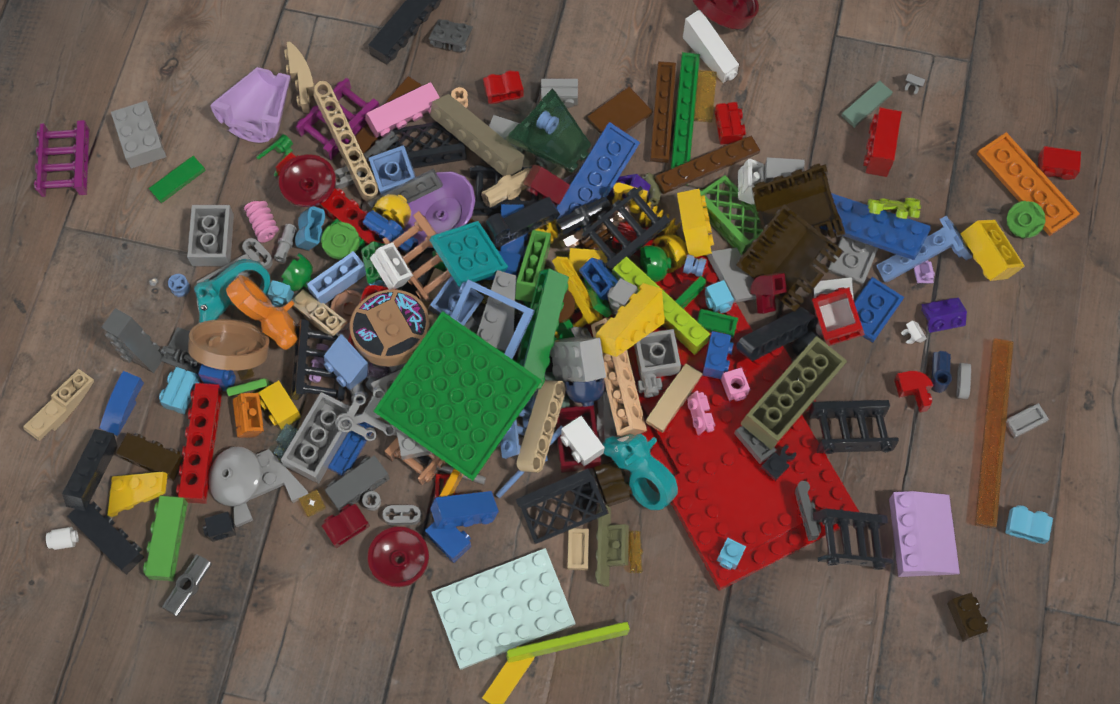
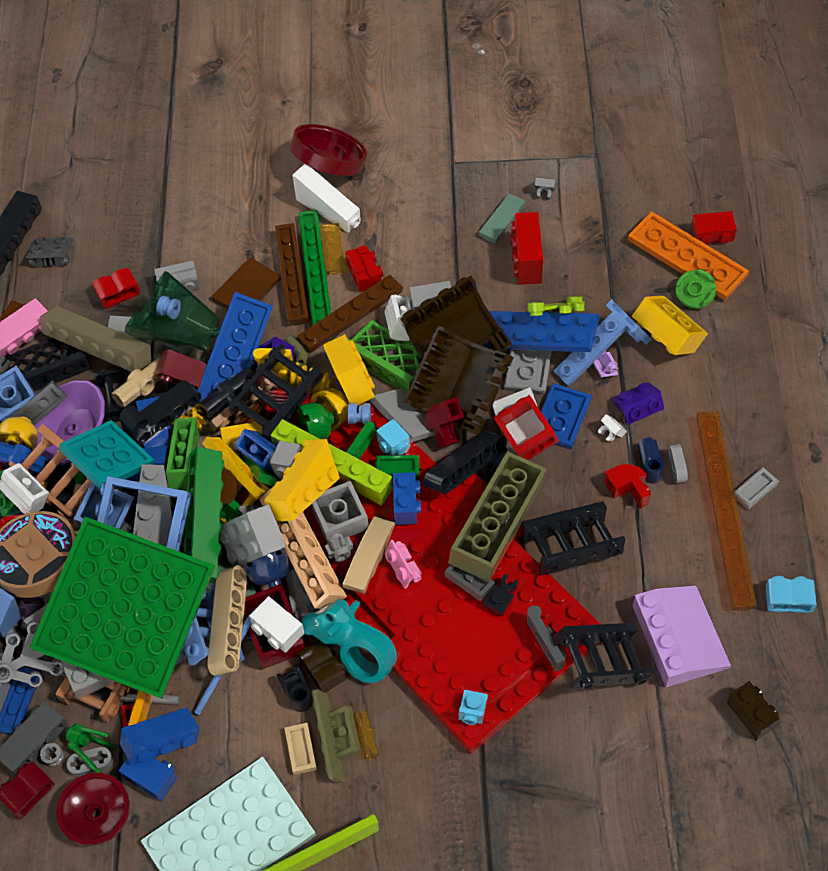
camera: 10 degrees left, 10 degrees down
light nougat bush [451,87,468,108] -> none
black fence [516,468,609,544] -> none
bright pink brick [721,368,750,401] -> none
none -> green plant [66,723,116,773]

